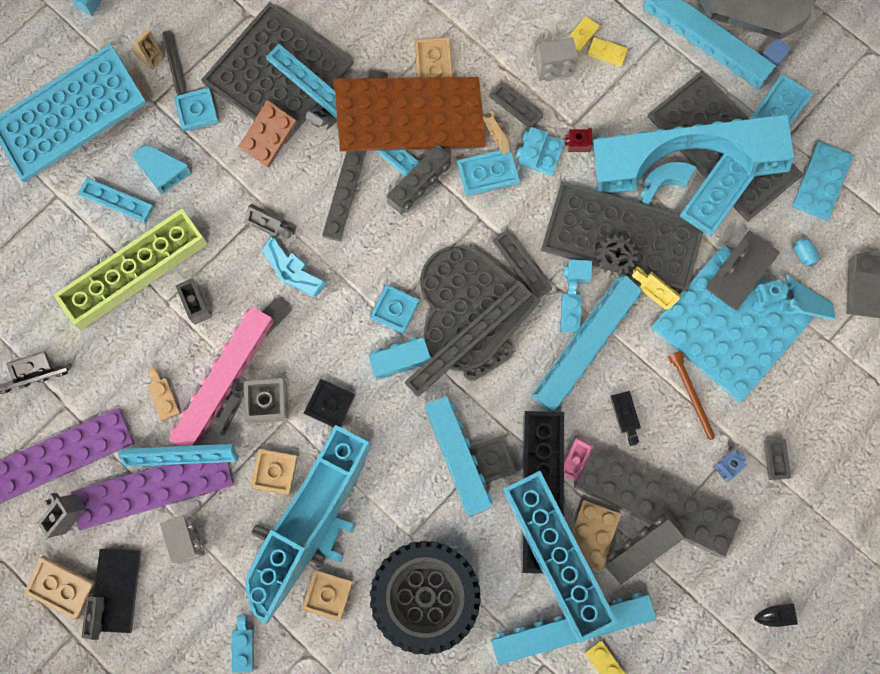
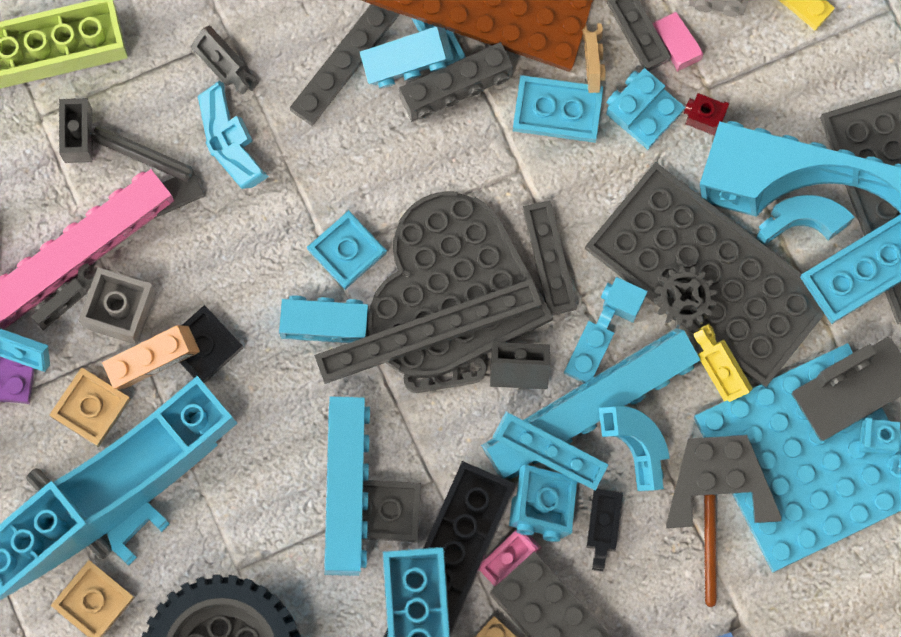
camera: 20 degrees right, 0 degrees up
none -> dark grey axle [92,126,194,182]
none -> light nougat brick [102,325,200,389]
none -> brick [360,26,454,89]
none -> dark grey brick [490,342,550,389]
none -> medium azure plate [492,412,608,490]
none -> medium azure plate [509,465,577,542]
none -> medium azure arch [599,406,670,491]
none -> bright pink slope [652,12,703,72]
none -> dark grey wing [666,435,782,529]

